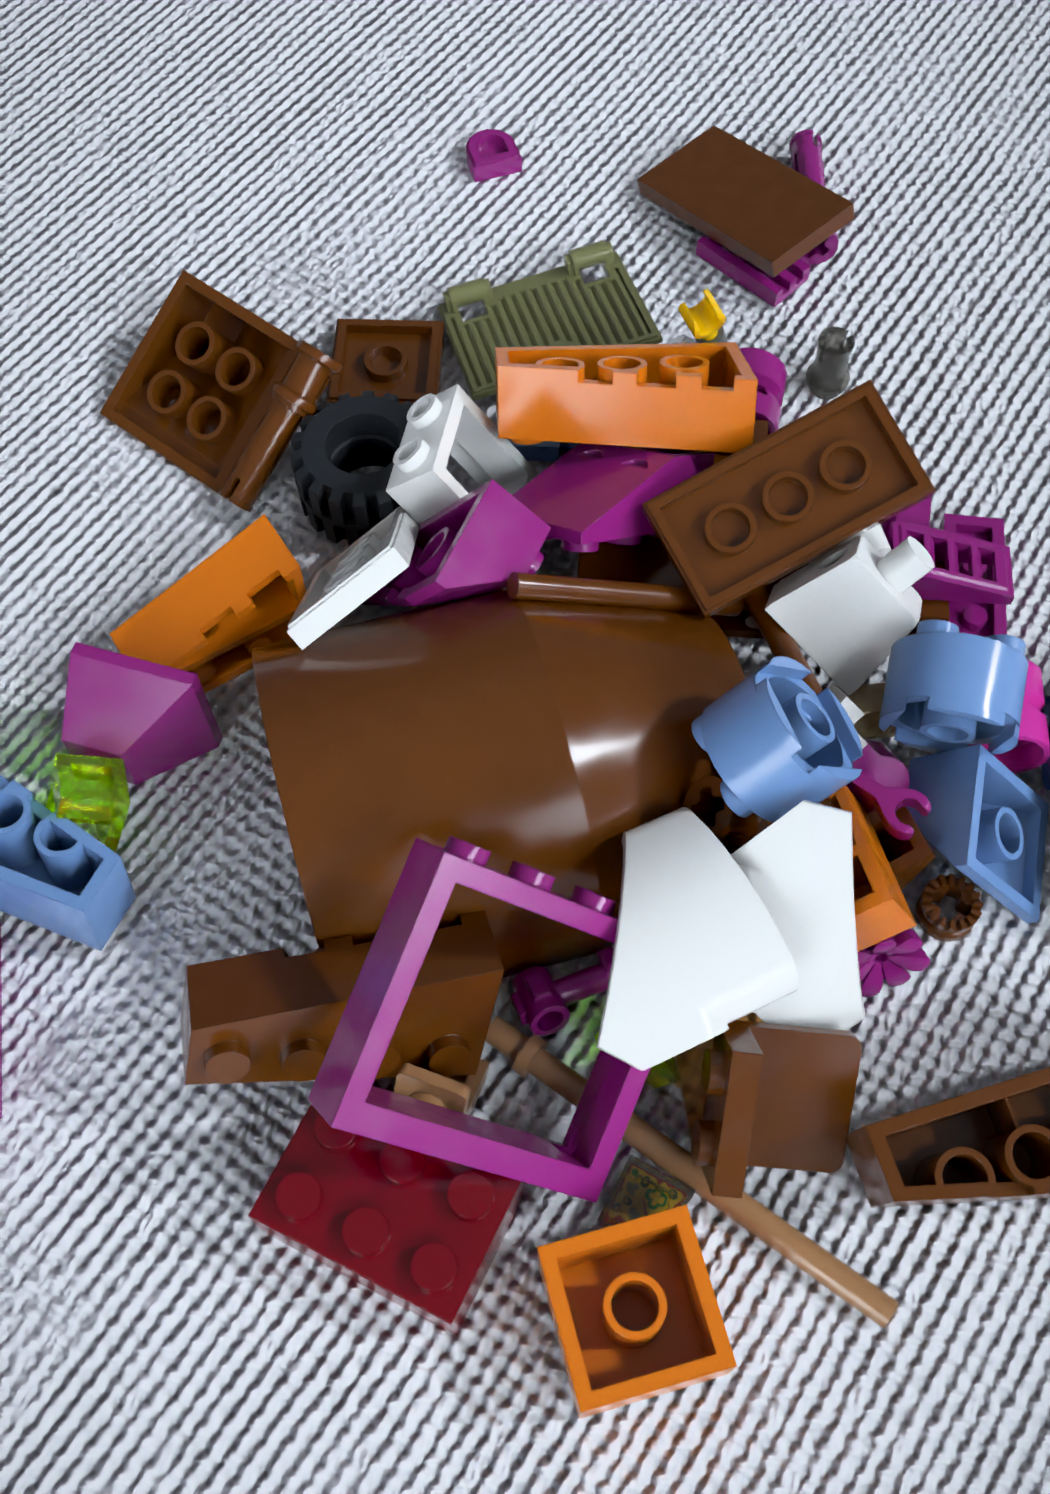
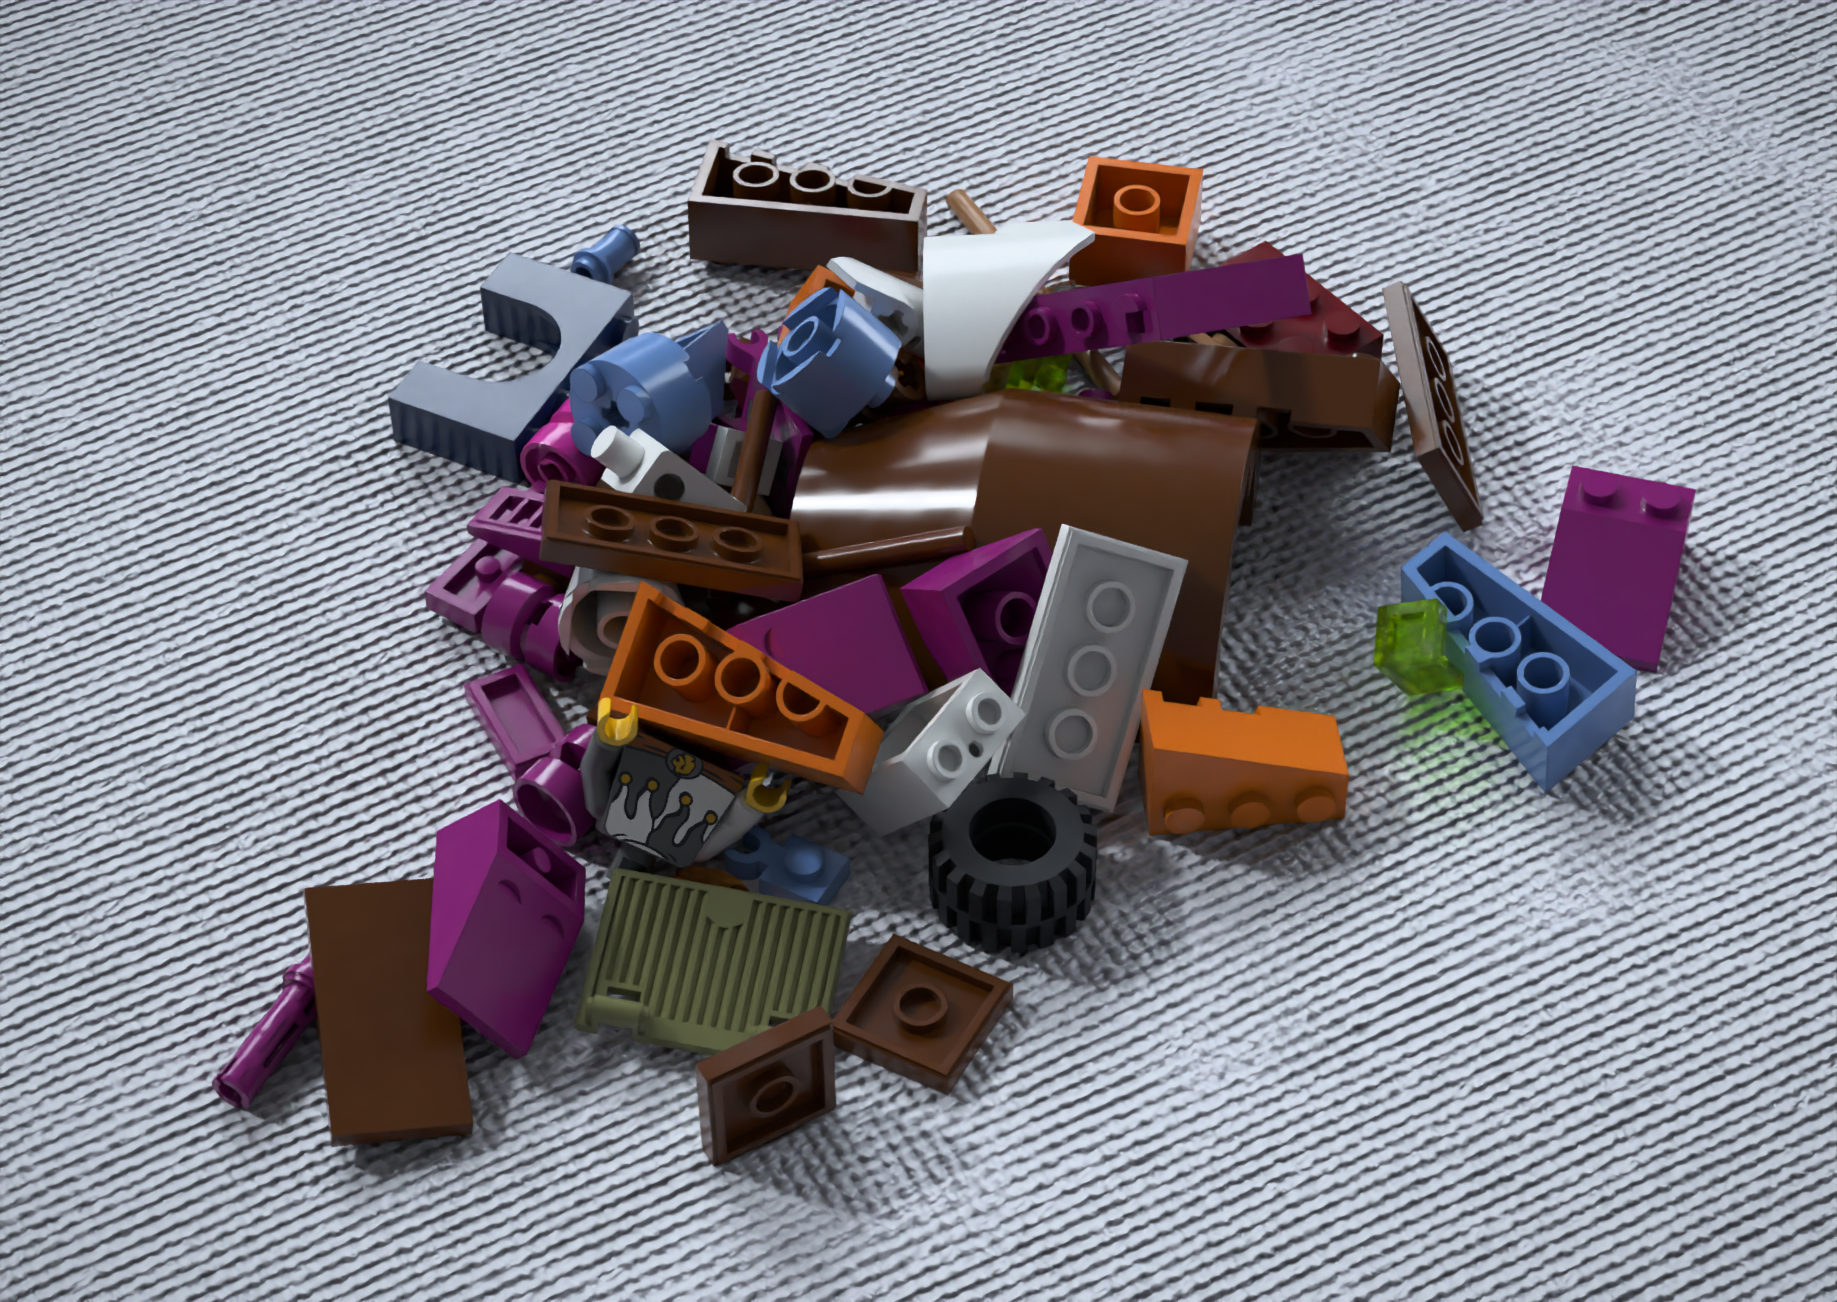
camera: 155 degrees left, 15 degrees down
magenta slope [61,642,223,785] -> none
reddish brown slope [100,270,298,493] -> none
reddish brown pin [218,338,345,512] -> none
magenta tile [466,129,522,182] -> none
clear smoke pin [805,327,855,399] -> none
none -> magenta slope [427,799,586,1060]
none -> reddish brown tile [695,1005,836,1166]
none -> reddish brown tile [1382,281,1484,533]

